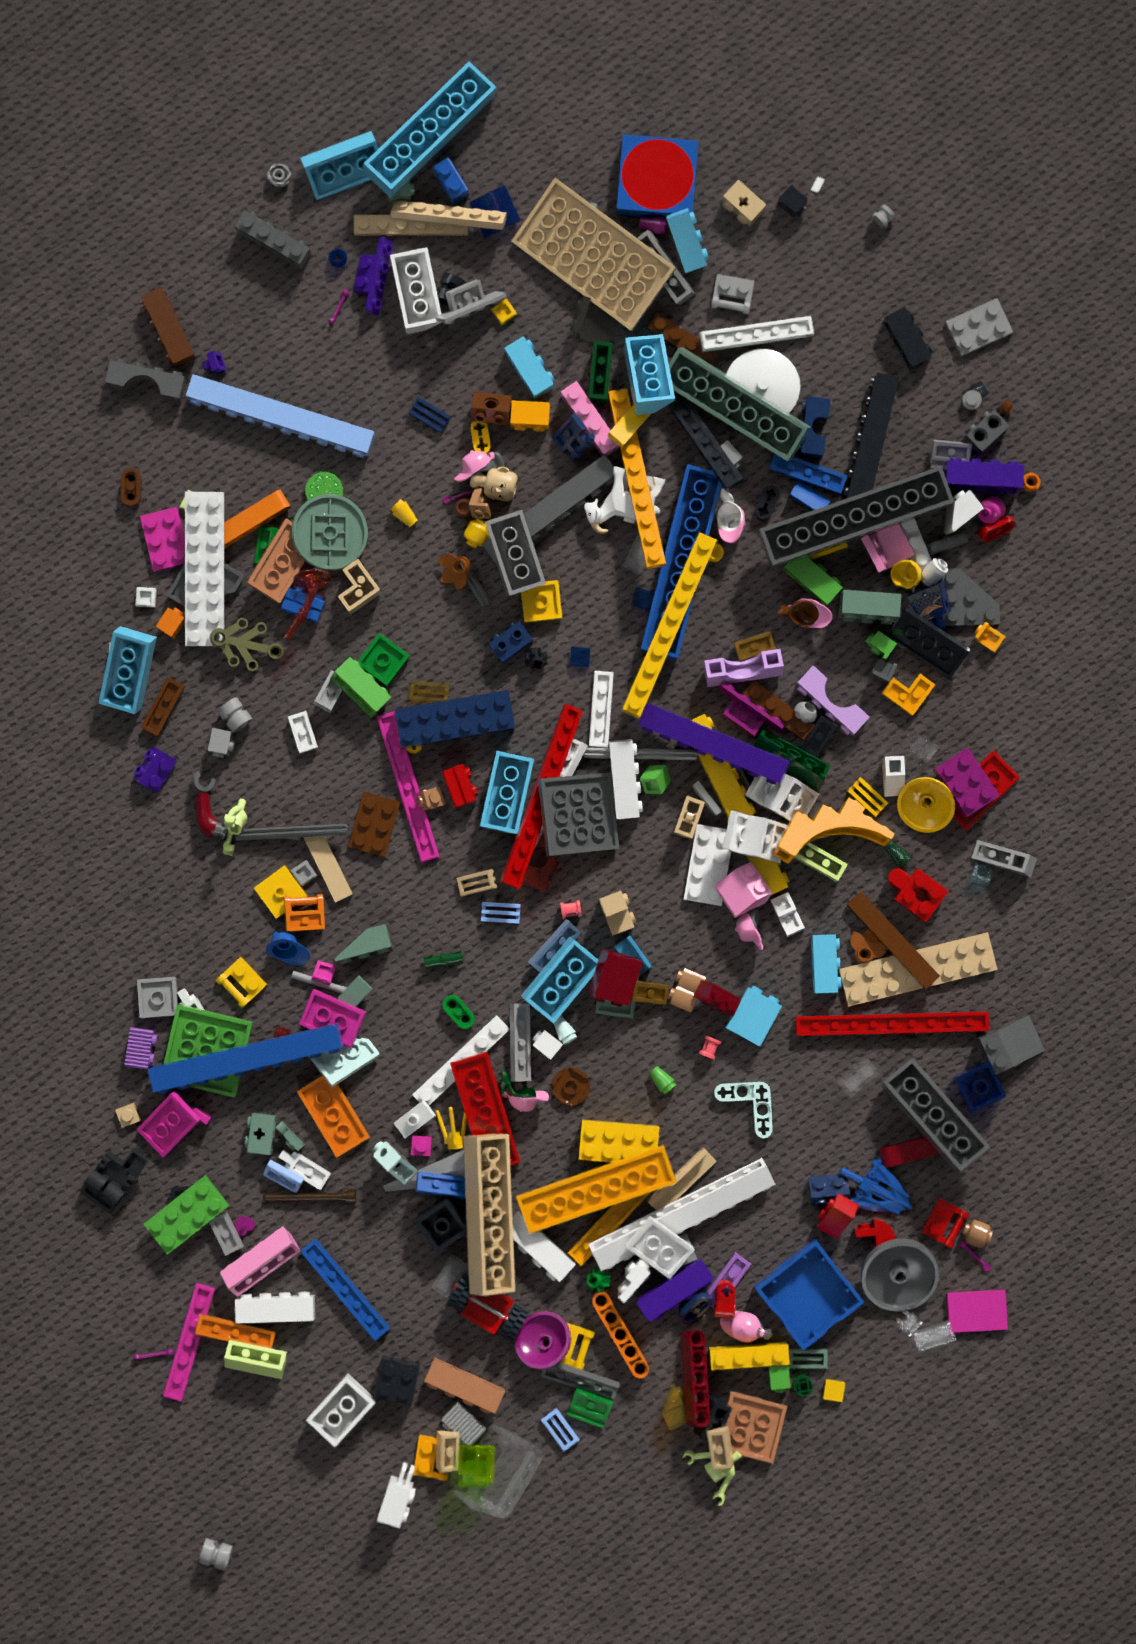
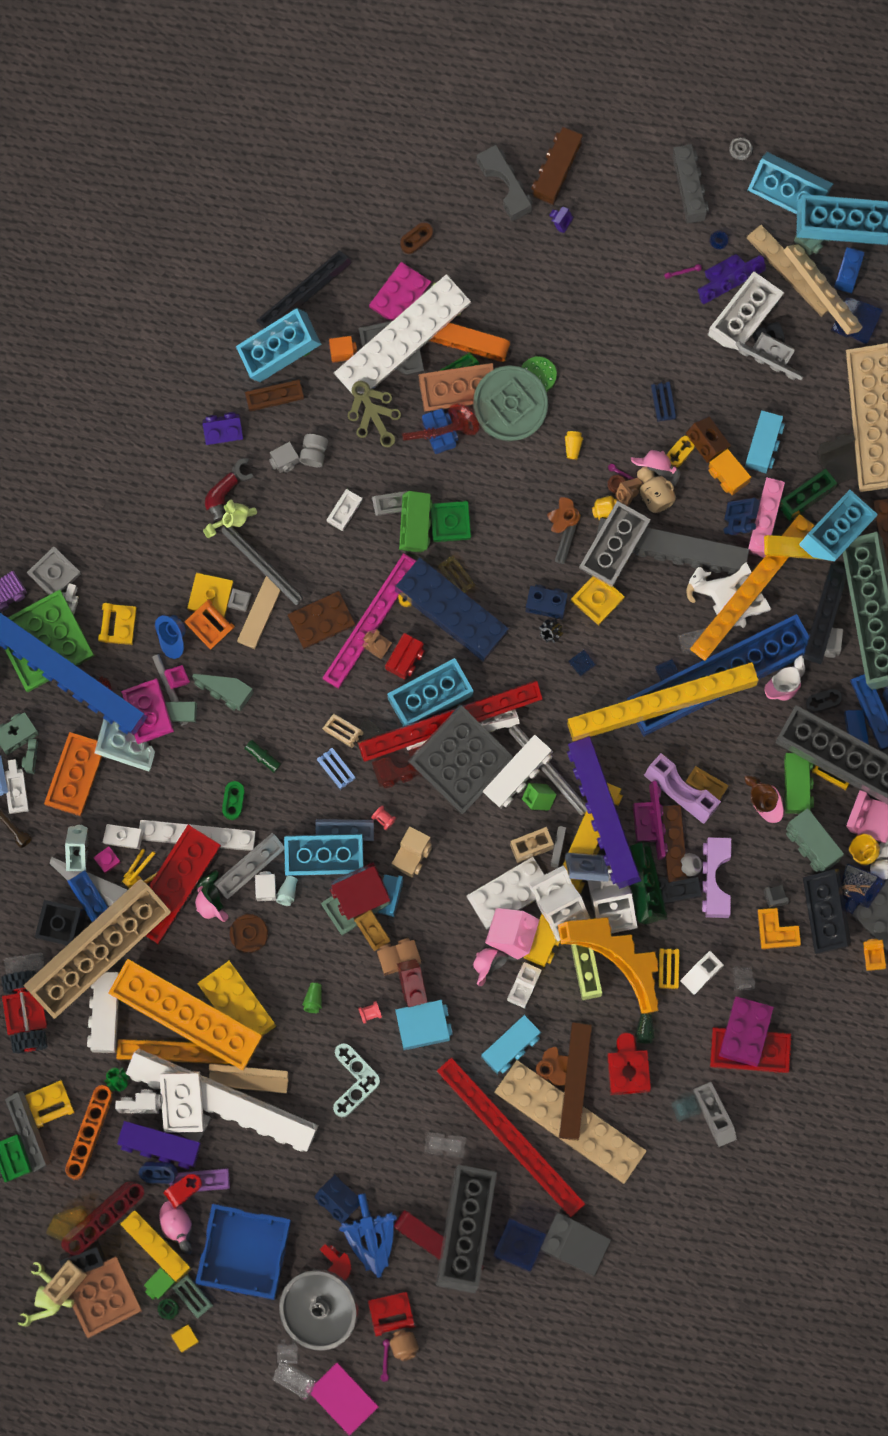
camera: 55 degrees right, 10 degrees down
white tile [135,587,157,608] -> none
light blue brick [186,374,375,458] -> none
tan brick [338,559,382,615] -> none
yellow tile [491,298,517,325] -> none
magenta dish [515,1311,571,1370] -> none
white tile [589,671,614,748] -> none
yellow plate [709,543,724,562] -> none
red brick [817,1193,859,1239] -> none
bright green brick [865,630,897,661] -> none
yellow dish [897,777,955,833] -> none
none -> black plate [256,250,352,329]
none -> sand blue plate [565,853,609,882]

